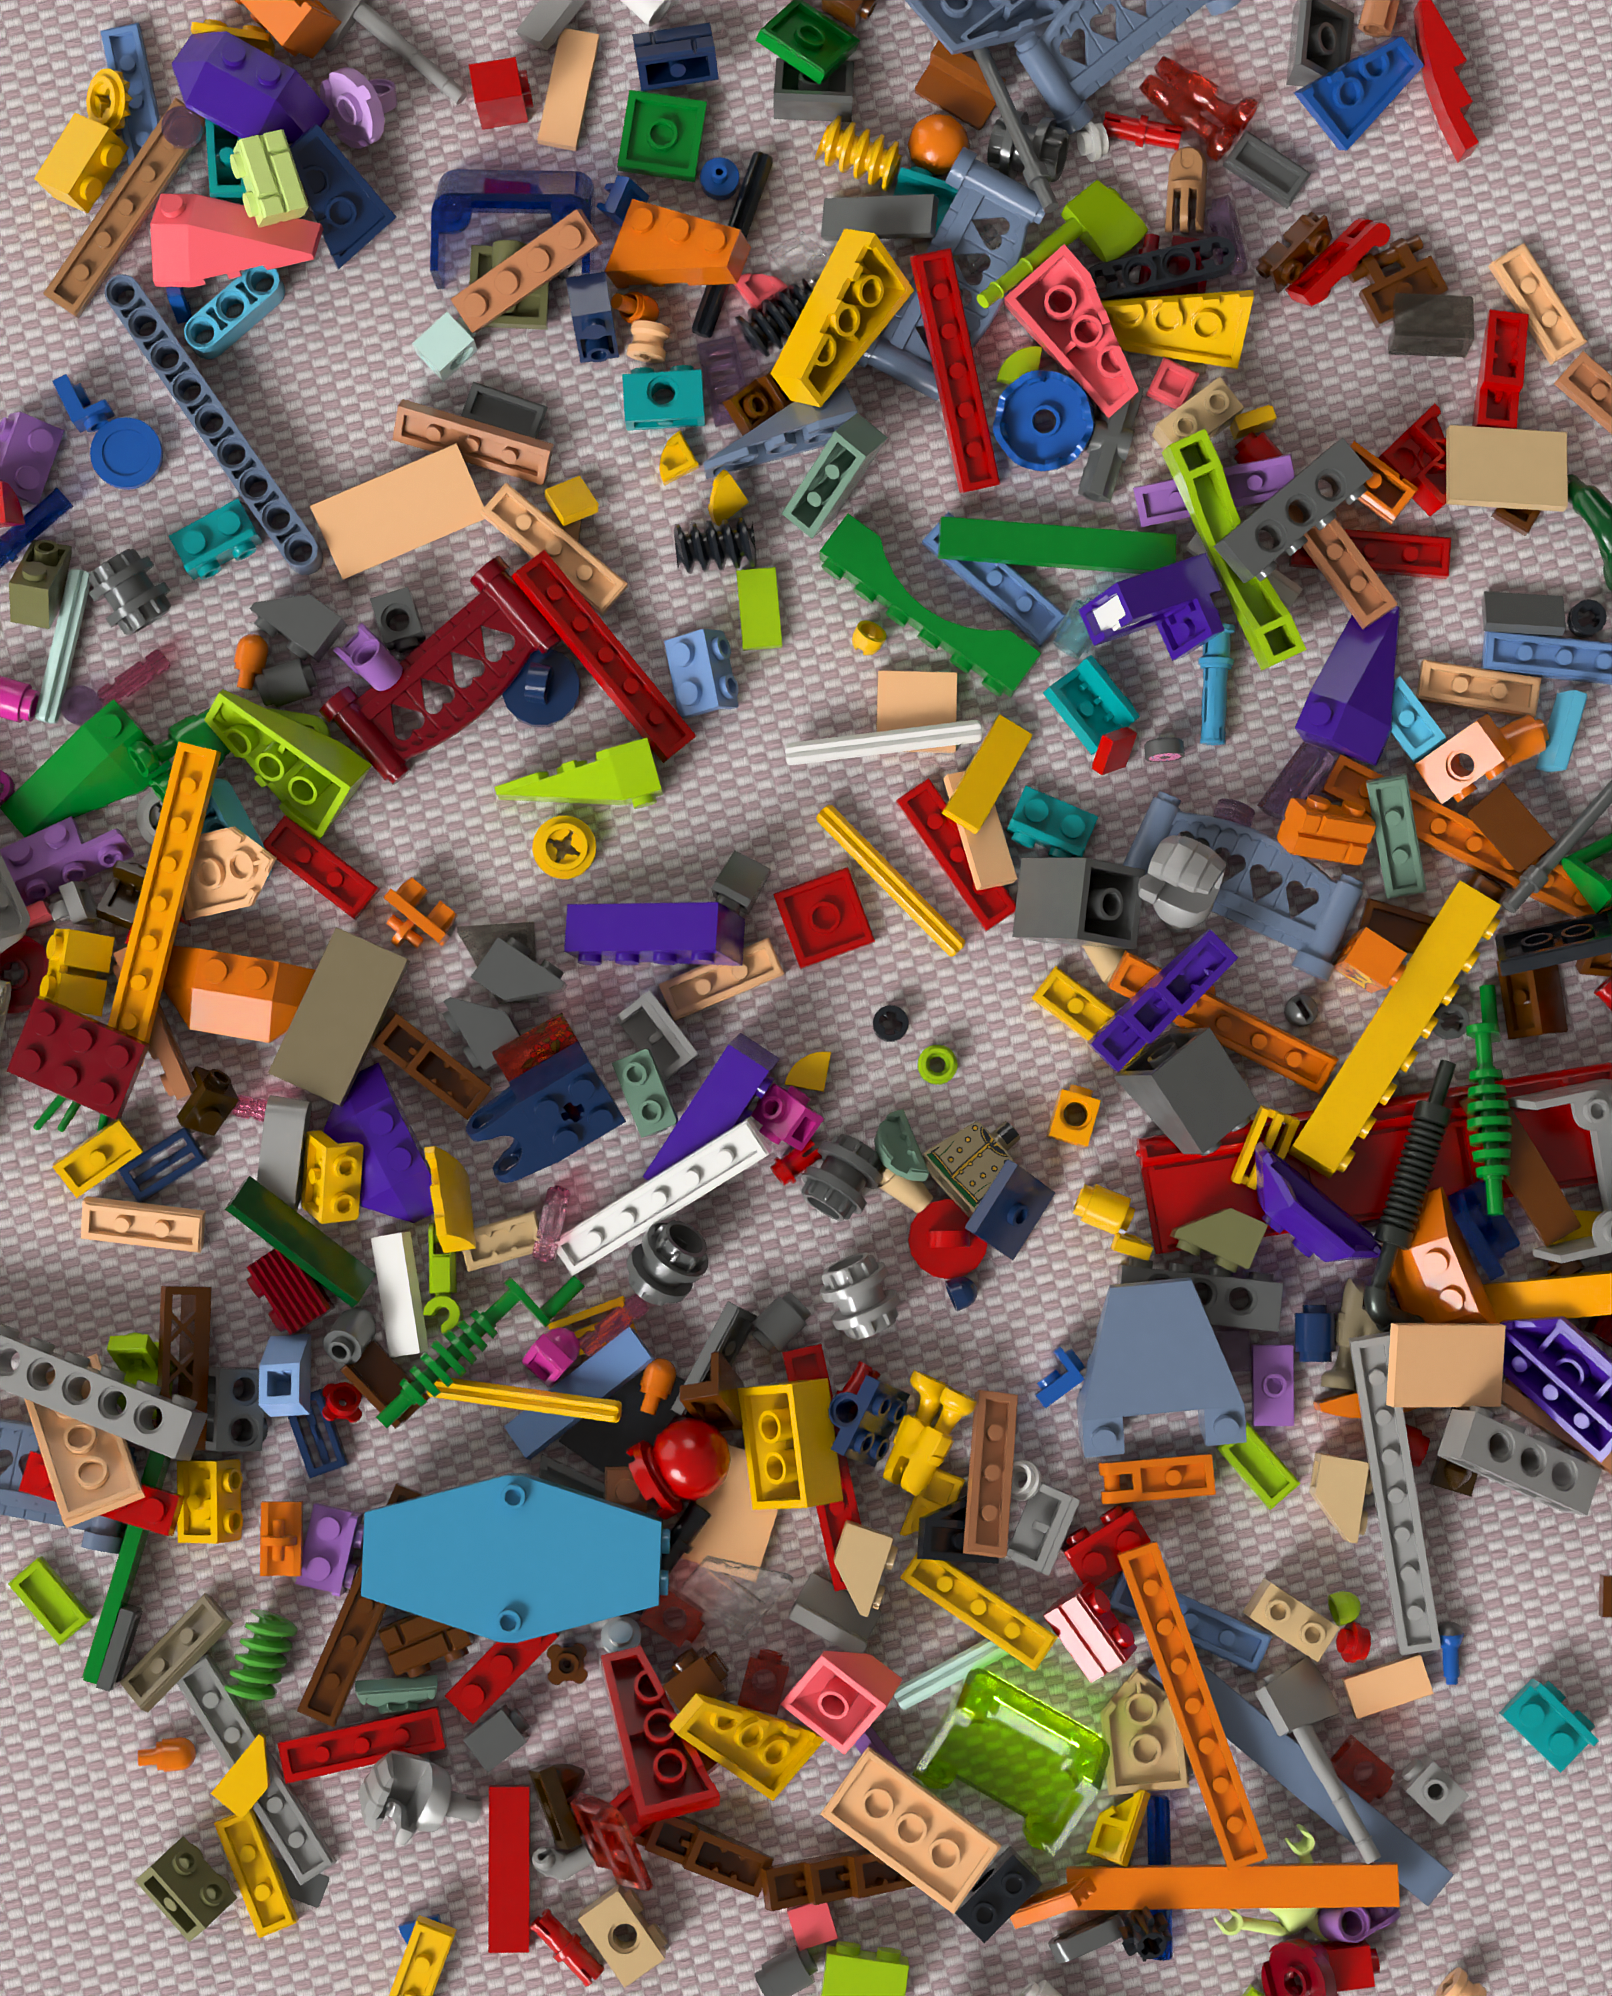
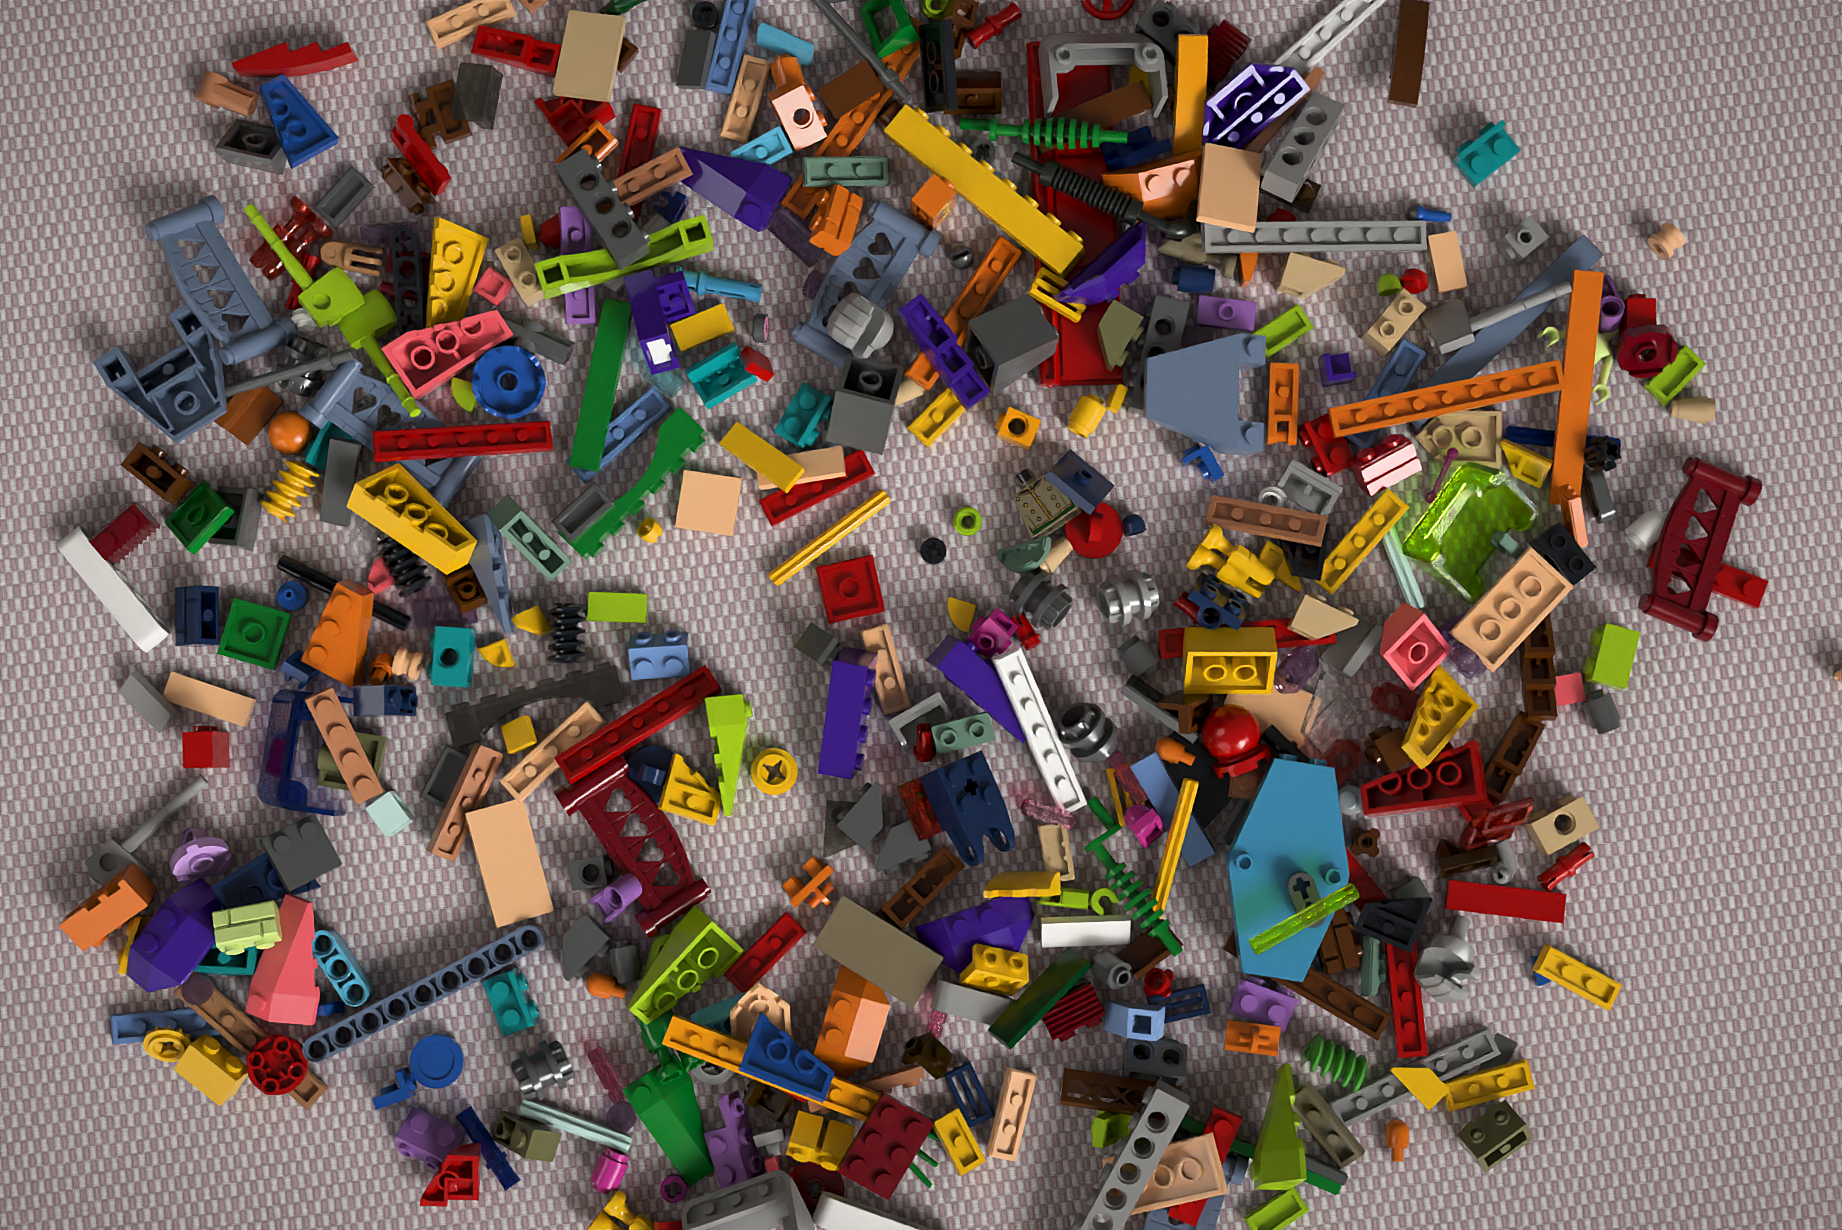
camera: 80 degrees left, 0 degrees up
yellow bracket [177,1459,243,1544] -> none
white axle [785,720,982,765] -> none
clear red brick [1330,1734,1395,1804] -> none
reddish brown tile [1357,898,1435,954] -> none
none -> lime piece [243,203,366,328]
none -> red tile [246,1034,309,1095]
none -> dark grey plate [259,813,342,893]
none -> clear smoke arch [444,662,628,748]
none -> dark grey tile [551,482,615,543]
none -> clear blue tile [653,191,689,225]
none -> yellow wing [658,754,722,826]
none -> yellow tile [670,303,735,353]
none -> blue wing [738,1012,835,1103]
none -> red pin [913,723,936,762]
none -> clear neon green axle [1249,883,1359,955]
none -> lime wedge [1249,1064,1307,1190]
none -> clear purple plate [1273,646,1319,694]
none -> dark grey beam [1286,871,1326,928]
none -> dark purple panel [1318,353,1357,387]
none -> black wing [1354,897,1432,953]
none -> magenta hinge [1425,447,1458,504]
none -> clear purple plate [1449,641,1486,680]
none -> sand green tile [1490,530,1525,559]

